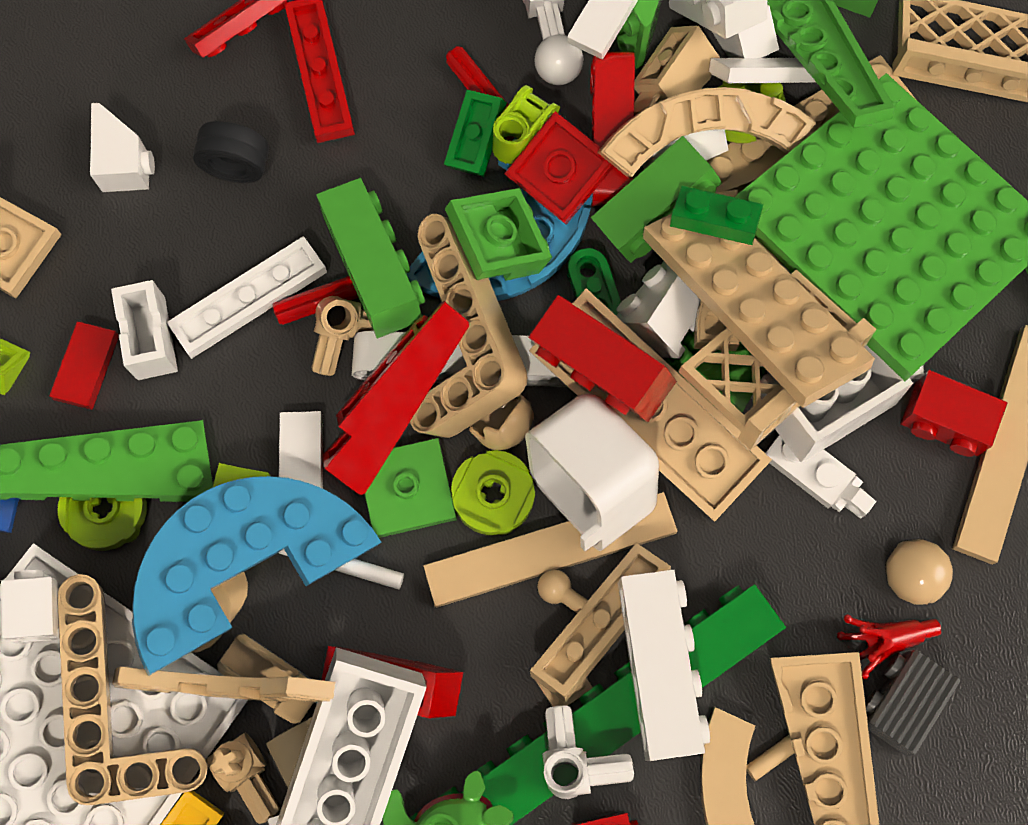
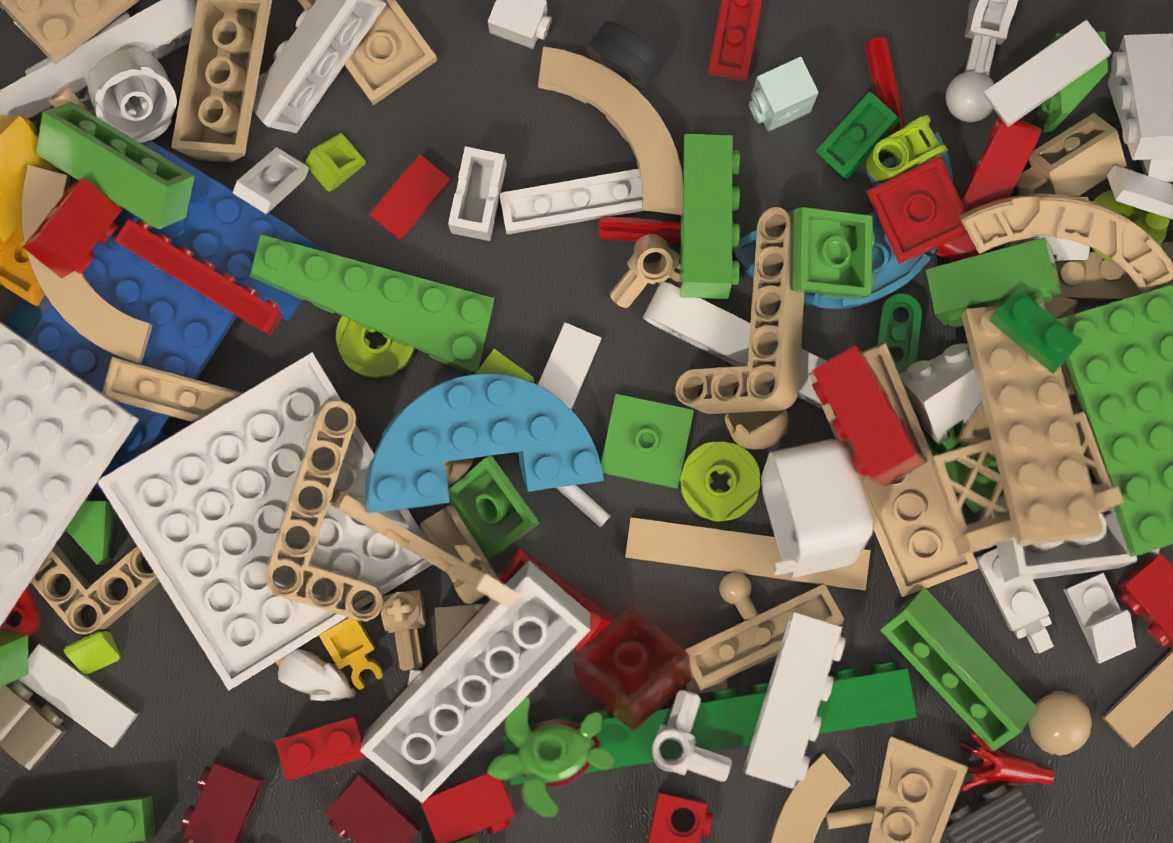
camera: 30 degrees right, 10 degrees up
white brick [1,570,61,643] -> none
red wedge [323,301,469,495] -> none
none -> bright green slope [448,455,540,560]
none -> tan tile [538,46,683,215]
none -> clear red brick [572,606,692,732]
none -> light aqua brick [749,57,819,132]
none -> bright green brick [880,587,1037,752]
none -> white slope [1063,573,1136,664]

